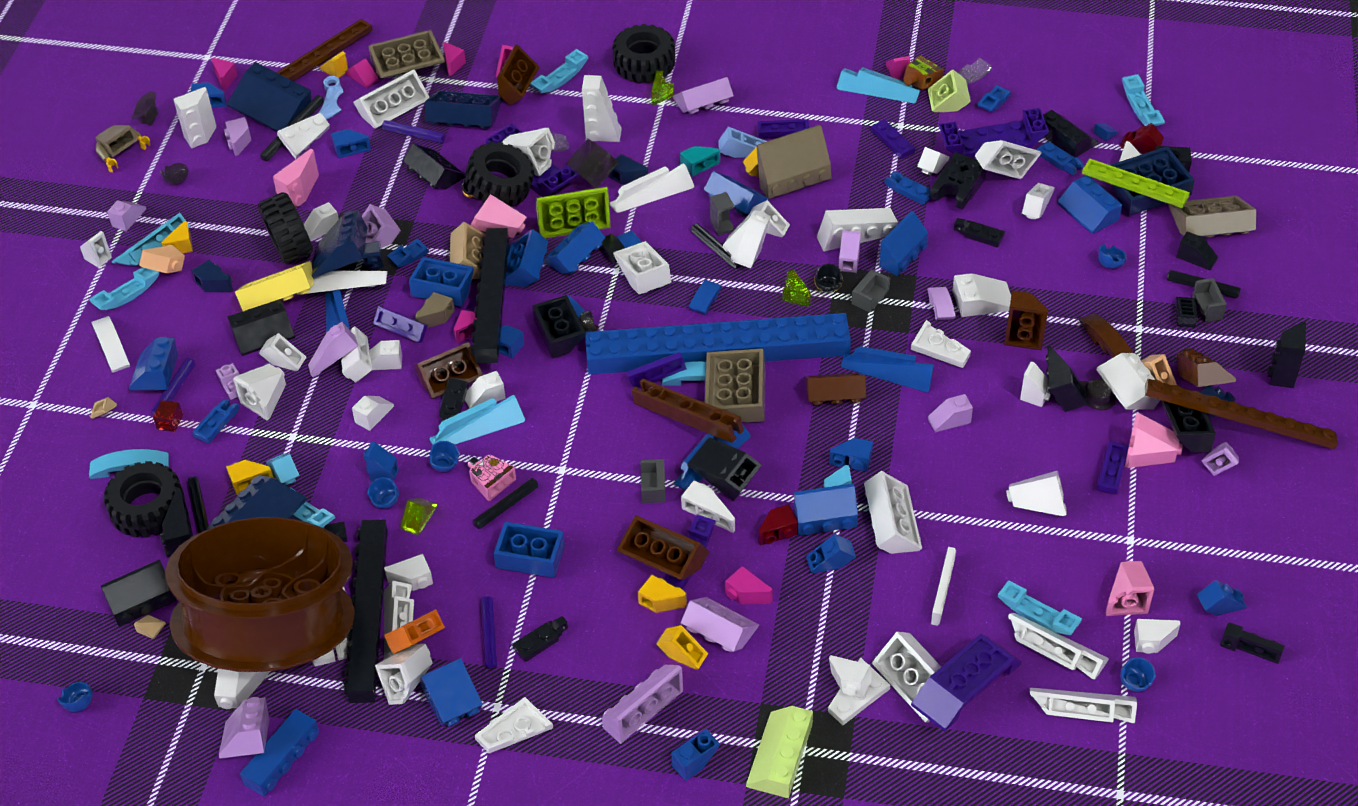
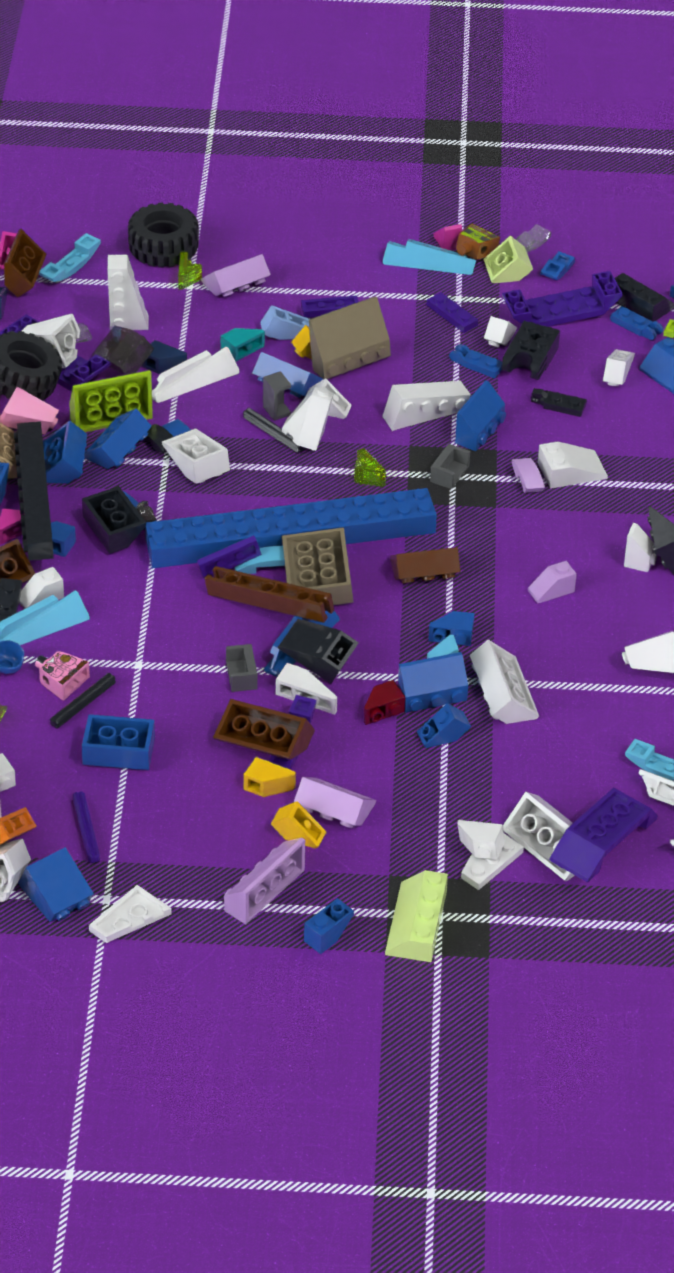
camera: 10 degrees left, 5 degrees down
black hinge [512,616,568,662] -> none
blue slope [689,280,722,315] -> none
dark pink slope [725,566,773,604] -> none
black hair [814,263,843,293] -> none
lavender slope [839,230,861,273] -> none
blue wedge [841,346,934,393] -> none
white wing [911,320,971,368] -> none
white tile [931,547,956,626] -> none
white slope [975,140,1041,179] -> none
reddish brown slope [1004,291,1048,351] -> none

